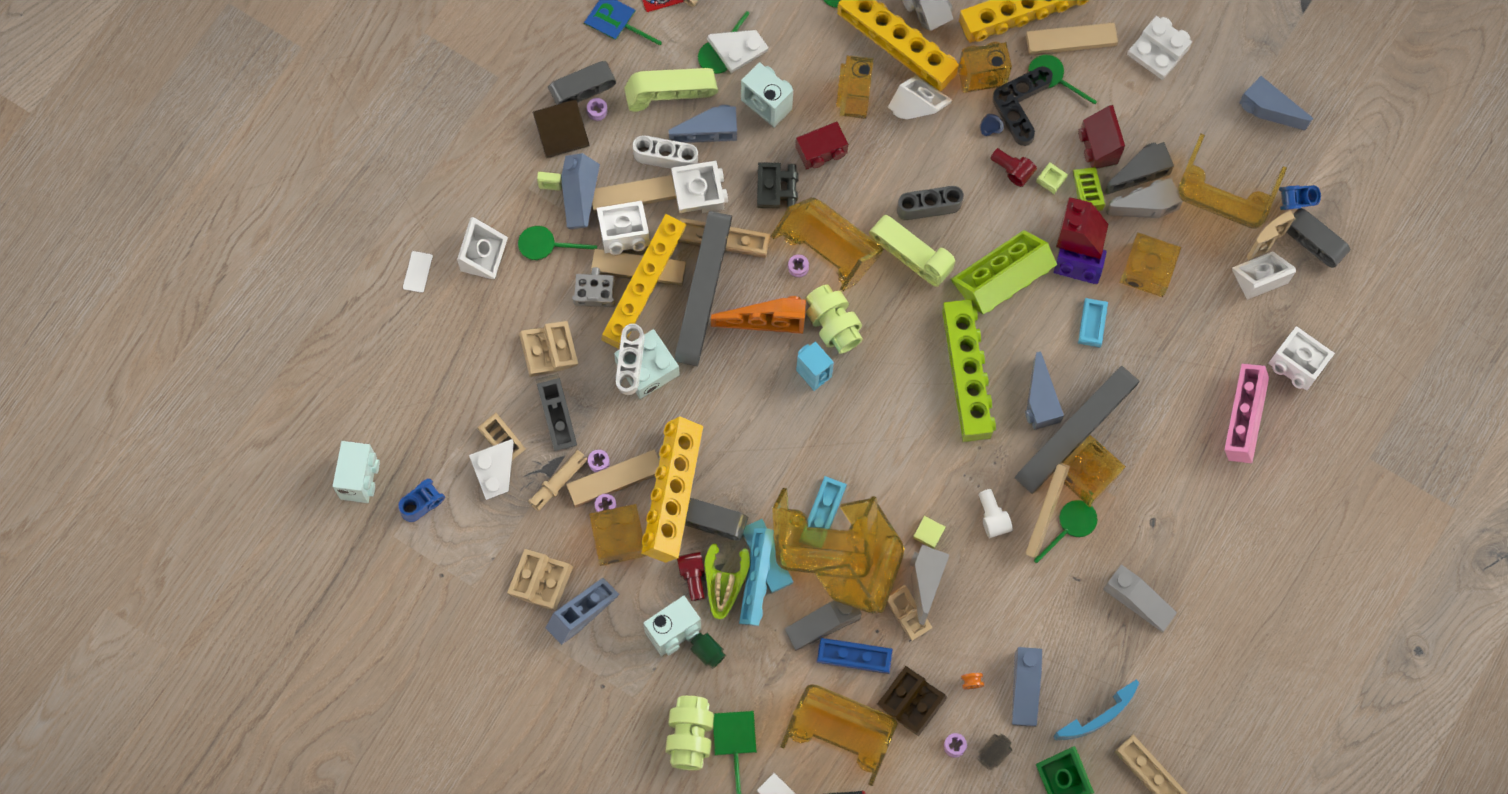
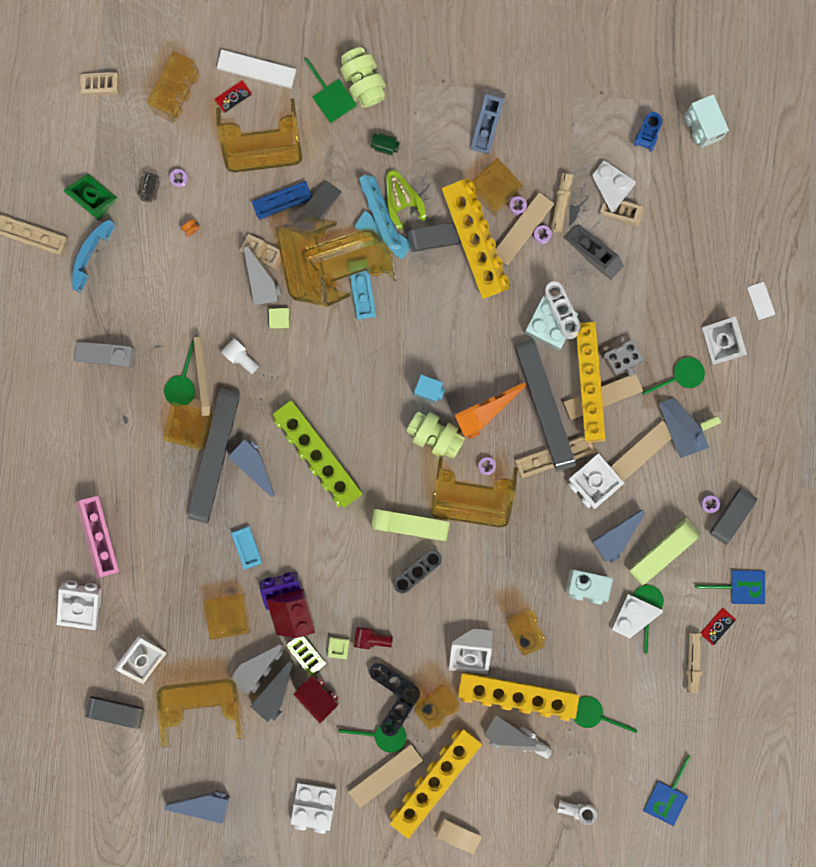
camera: 155 degrees right, 15 degrees up
tan slope [507,549,573,611] -> none
tan slope [519,321,578,377] -> none
dark brown slope [533,99,590,158] -> none
white plate [597,201,650,255] -> none
white beam [633,136,698,169] -> none
light aqua brick [643,596,701,656] -> none
dark red pin [677,552,705,601] -> none
pearl dark grey plate [757,162,799,210] -> none
dark red brick [795,121,849,170] -> none
dark brown slope [877,666,947,736] -> none
lime slope [951,230,1057,315] -> none
dark blue piece [979,113,1004,136] -> none
sand blue slope [1012,647,1042,727] -> none
tan slope [1247,210,1295,260] -> none
blue piece [1278,185,1321,210] -> none

